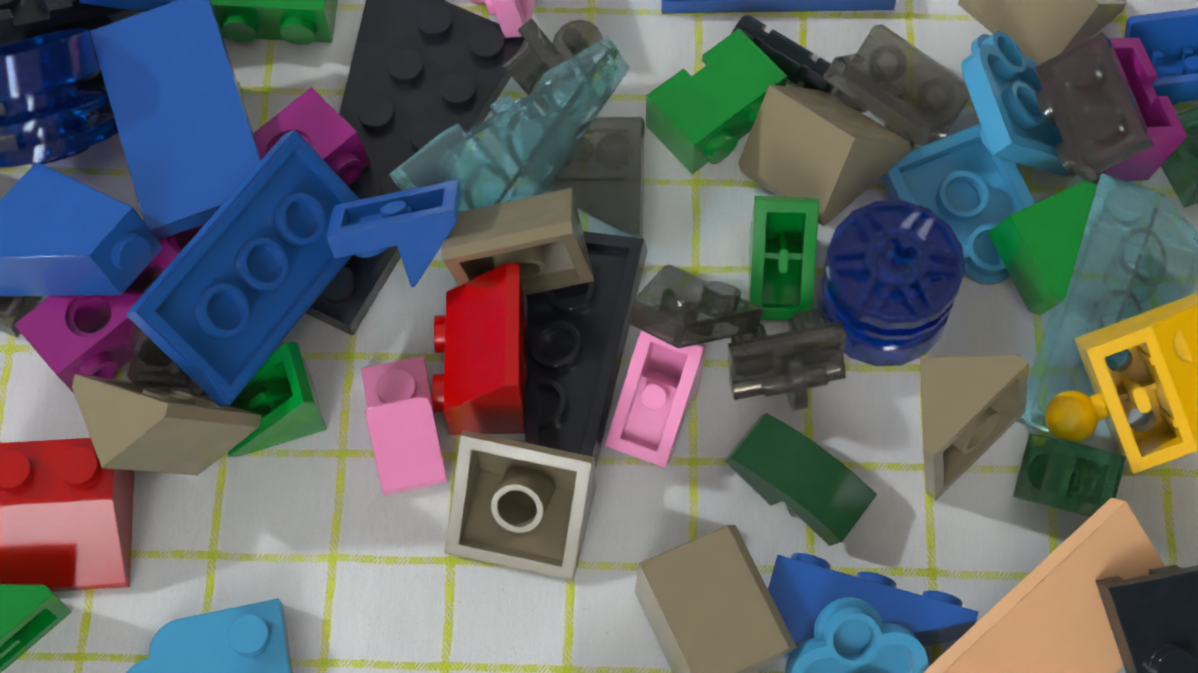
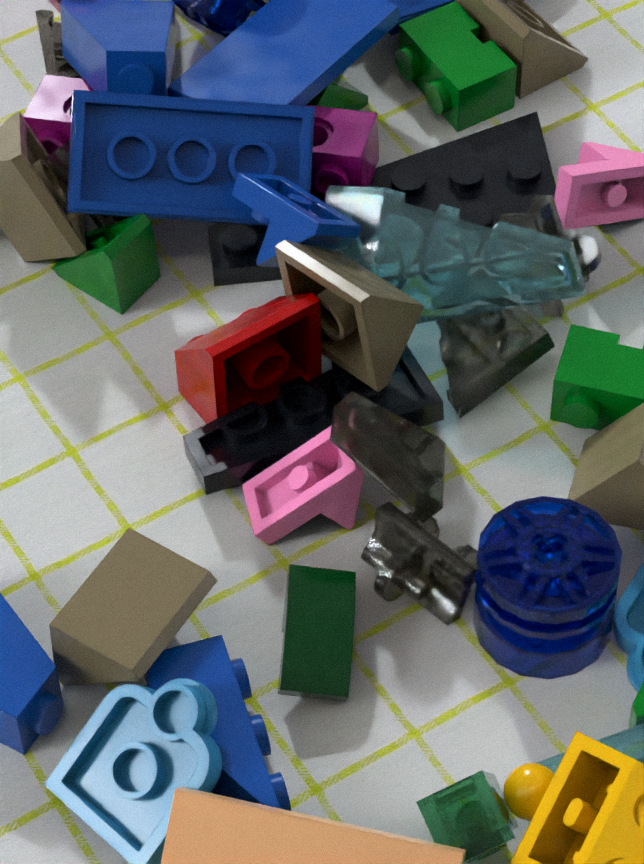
camera: 55 degrees right, 15 degrees down
bright pink slope [361,356,447,495] -> none
dark tan slope [445,430,596,581] -> none
green slope [748,196,819,322] -> none
dark tan slope [920,354,1029,501] -> none

